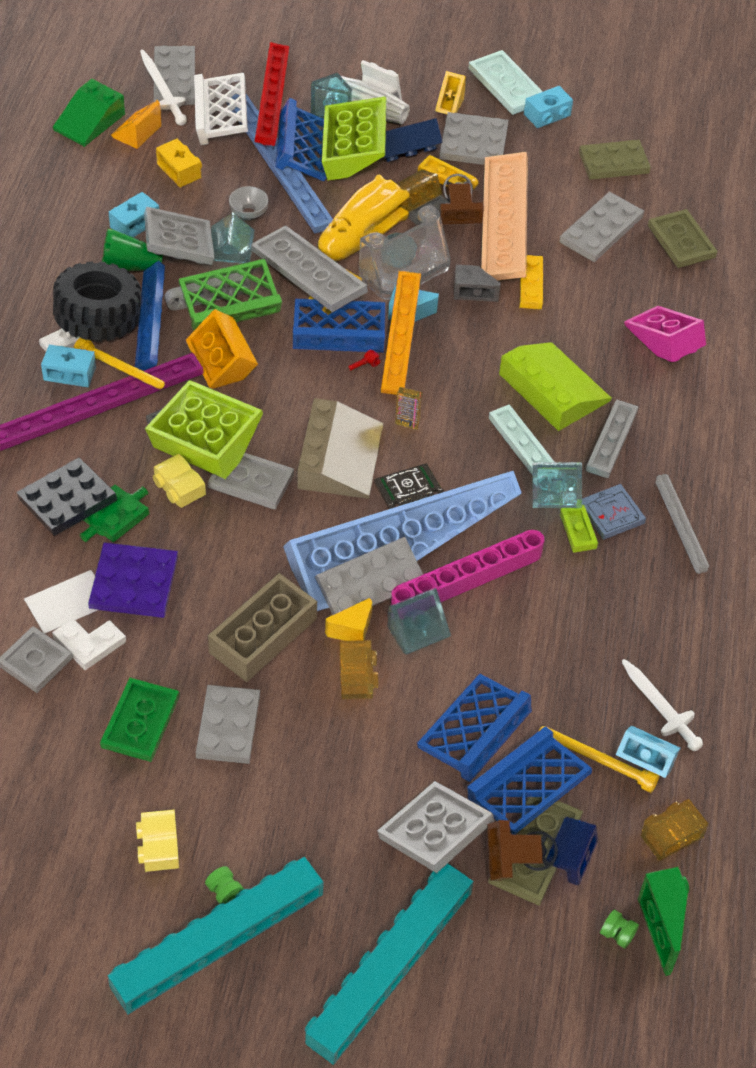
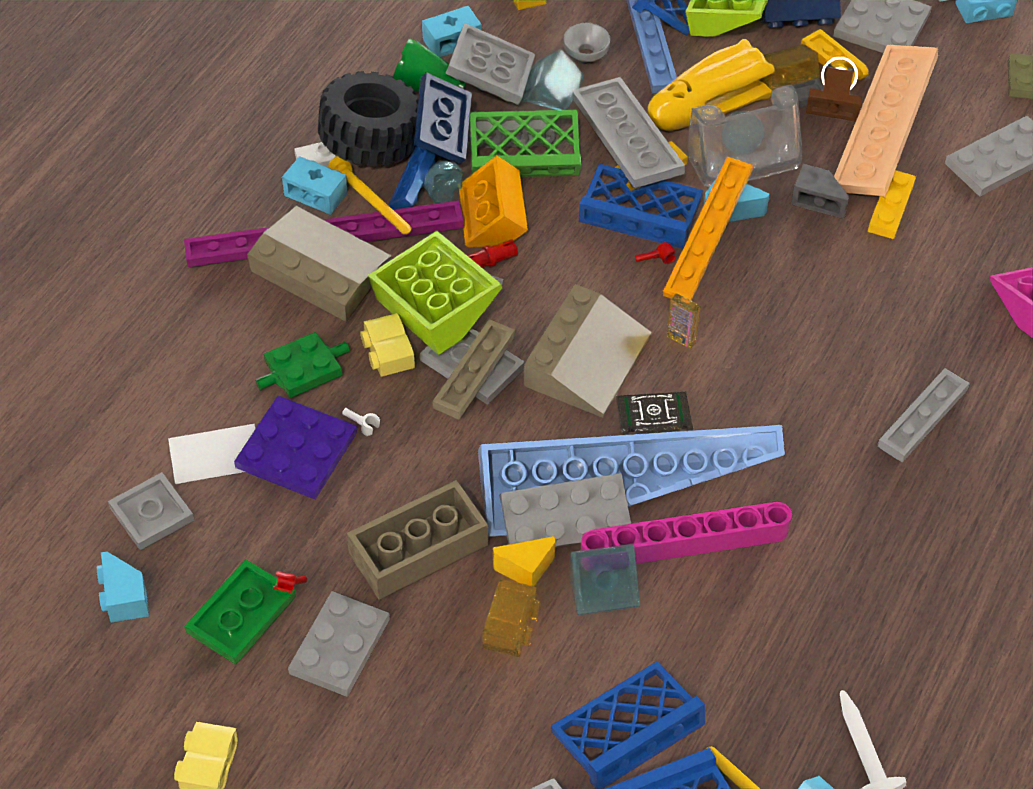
camera: 20 degrees right, 0 degrees up
plate [16,458,118,536] -> none
white plate [52,619,126,670] -> none
light aqua plate [489,404,560,483] -> none
lime slope [499,342,612,431] -> none
clear light blue slope [533,462,582,508] -> none
lime plate [560,505,598,553] -> none
sand blue tile [578,484,646,540] -> none
light grey axle [656,474,709,574] -> none
none -> medium azure slope [97,552,149,623]
none -> dark tan slope [247,206,391,322]
none -> red hand [273,571,307,593]
none -> white hand [342,408,380,436]
none -> plate [414,73,472,164]
none -> clear light blue hair [423,161,463,204]
none -> dark tan plate [433,319,515,419]
none -> red pin [467,239,518,268]

